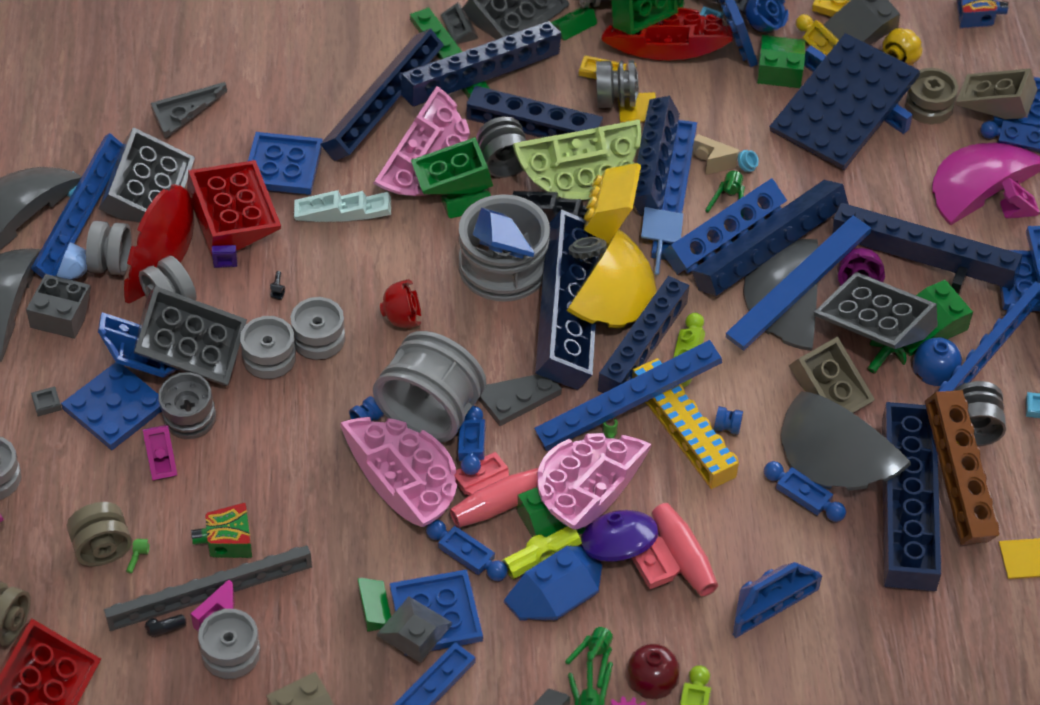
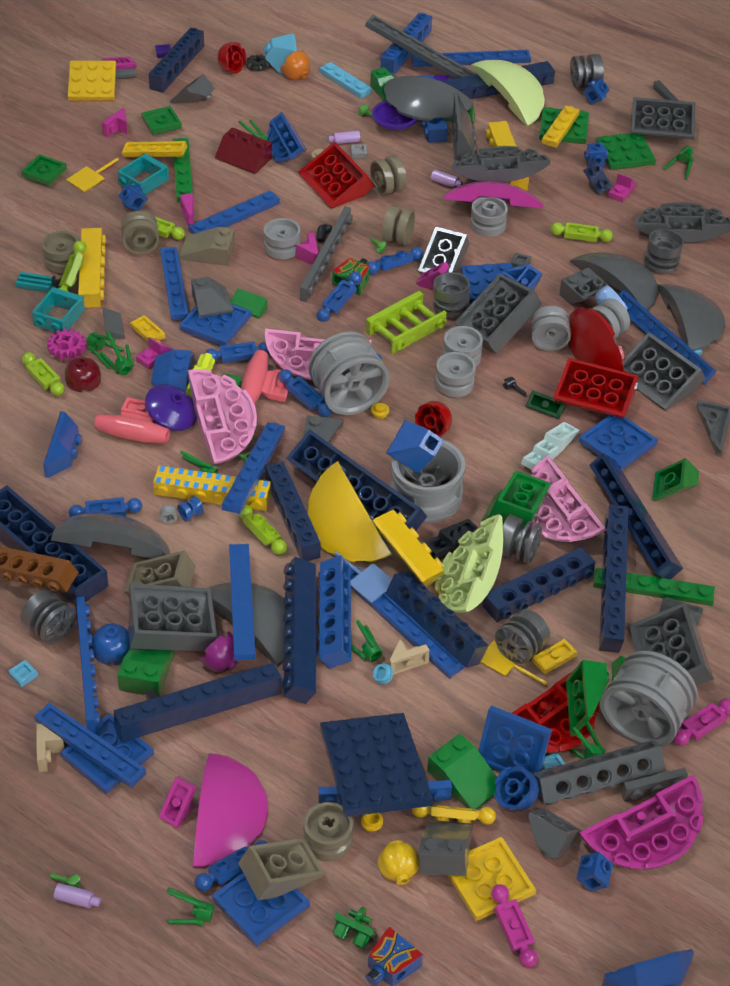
camera: 130 degrees right, 5 degrees down
dark purple tile [212,245,238,268] -> none
dark grey gear [569,237,607,259] -> none
none -> yellow plate [130,315,166,342]
none -> dark pink slope [136,337,174,370]
none -> light grey bush [159,505,177,524]
none -> green plant [180,451,218,474]
none -> blue plate [316,271,362,322]
none -> green hips [333,907,377,950]
none -> lime fence [366,291,447,354]
none -> blue plate [367,247,423,275]
none -> dark grey slope [418,227,470,273]
none -> dark green slope [525,390,567,419]
none -> green slope [652,458,699,501]

